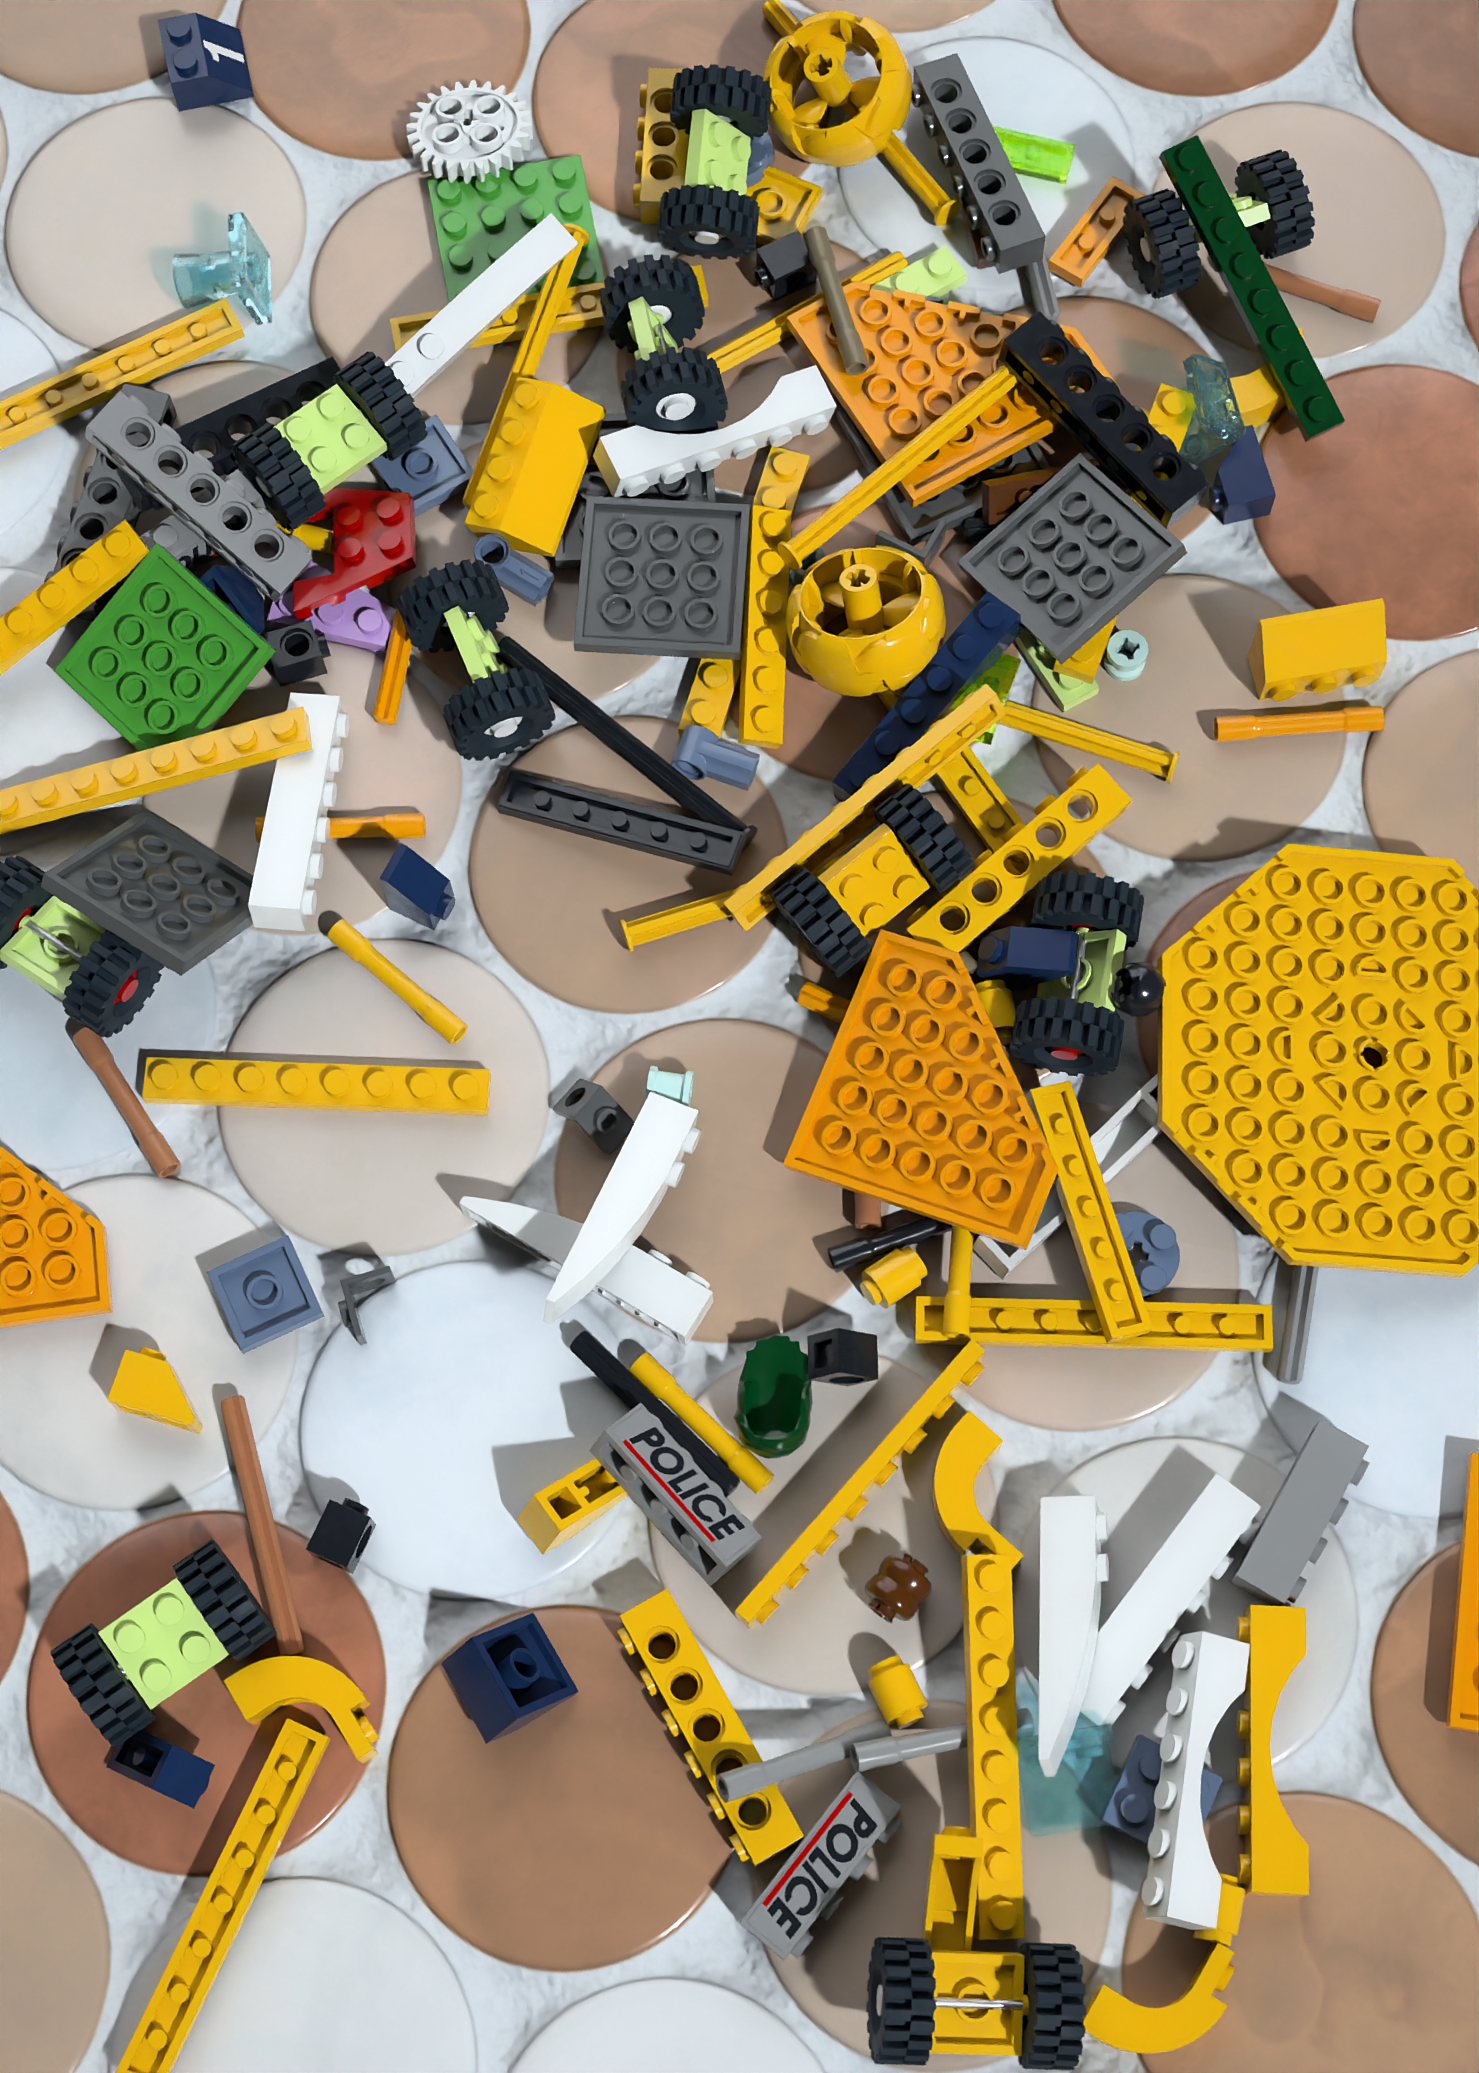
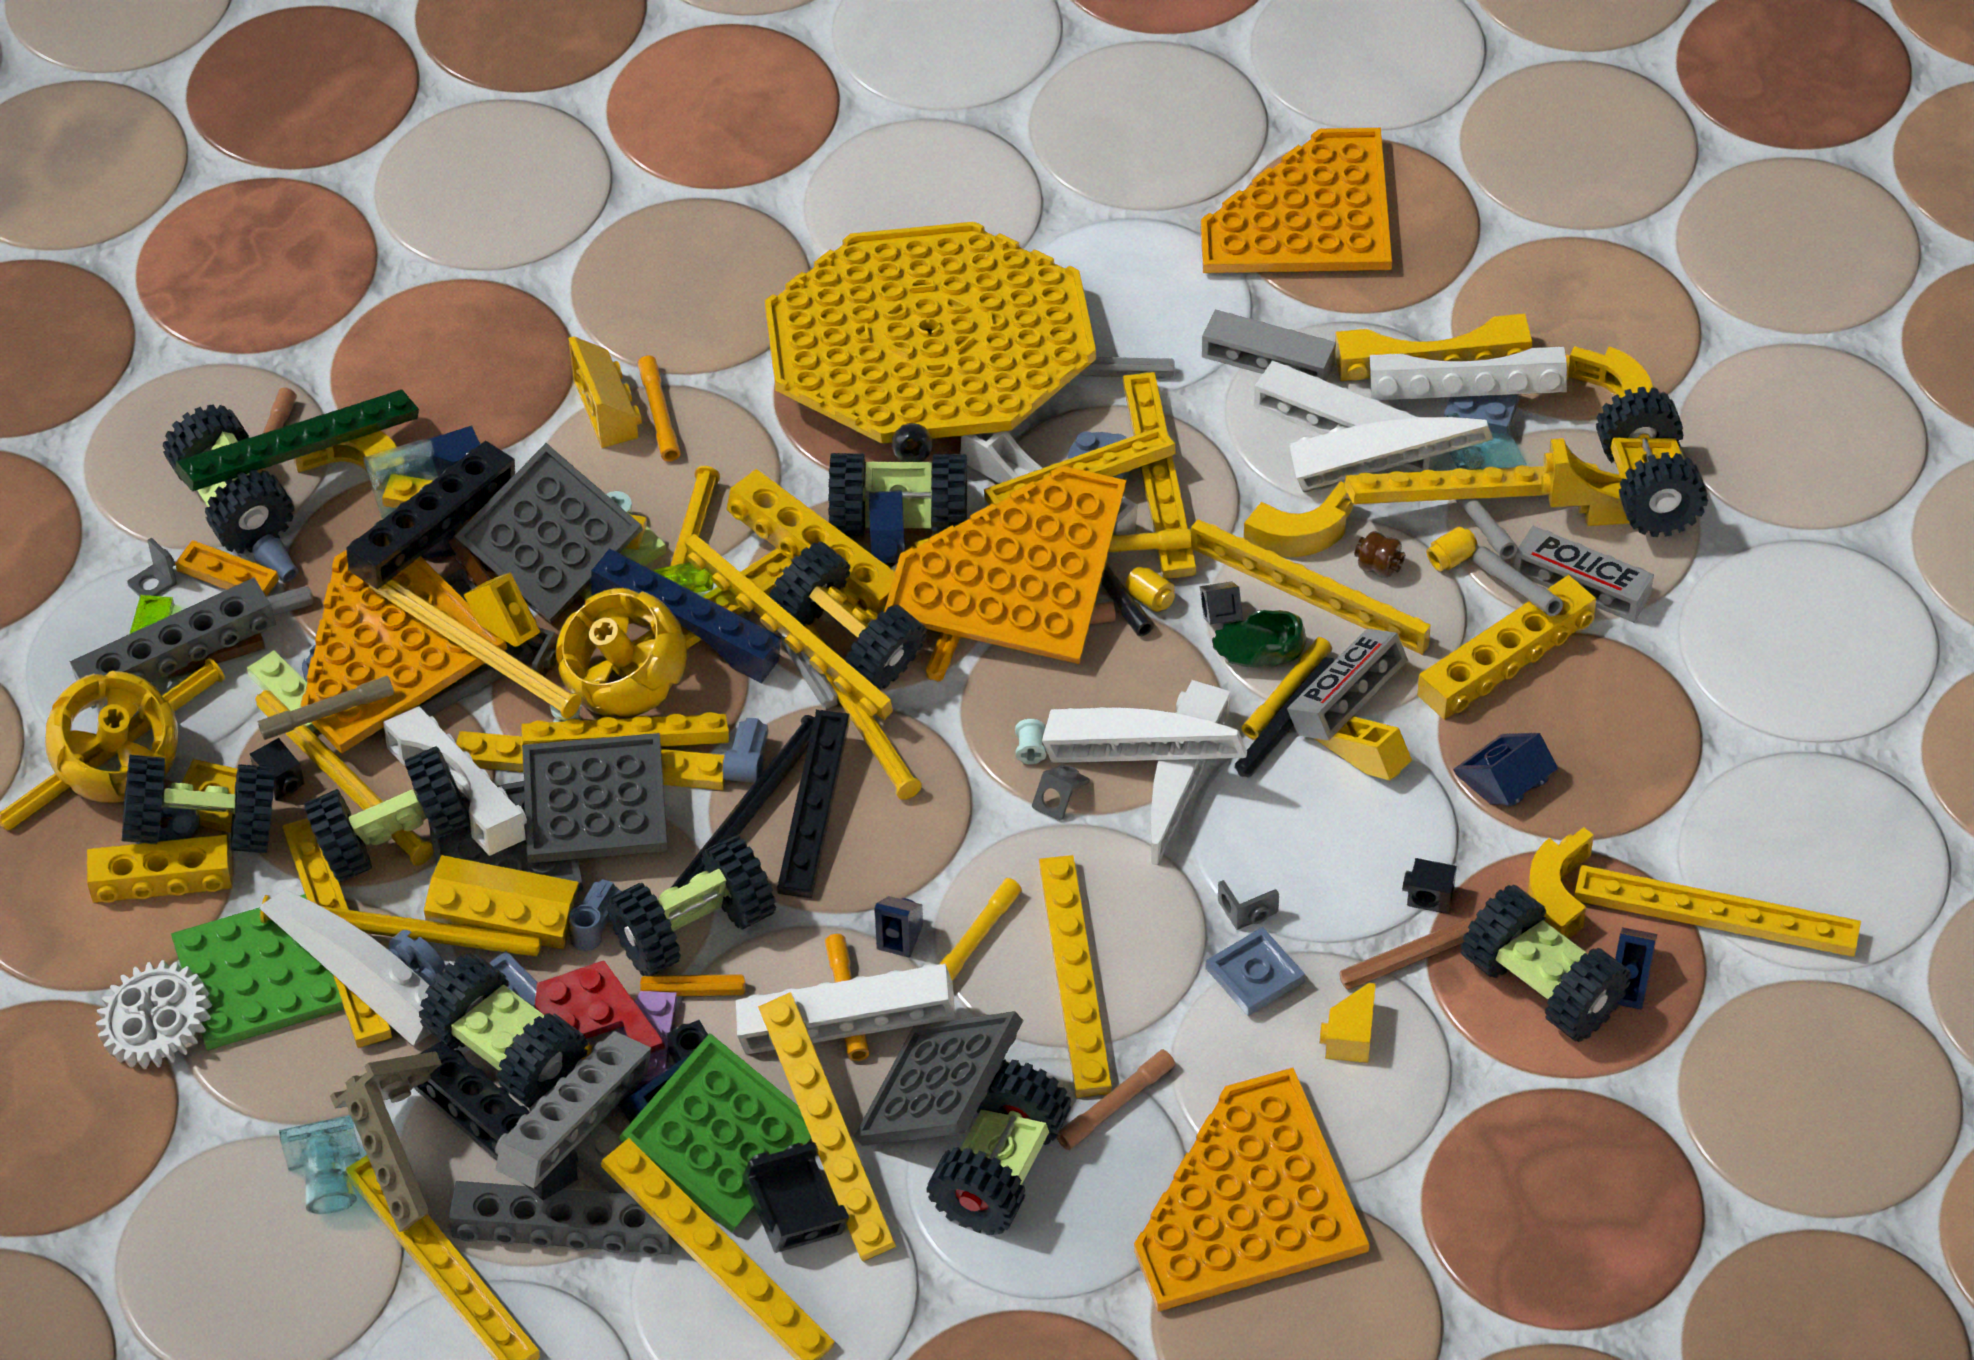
camera: 100 degrees left, 20 degrees down
dark blue slope [158,12,254,112] -> none
none -> dark grey bracket [127,537,177,602]
none -> sand blue cone [252,534,299,583]
none -> dark tan bracket [330,1051,441,1232]
none -> sand blue plate [389,930,446,987]
none -> yellow slope [464,572,540,647]
none -> black panel [742,1142,849,1253]

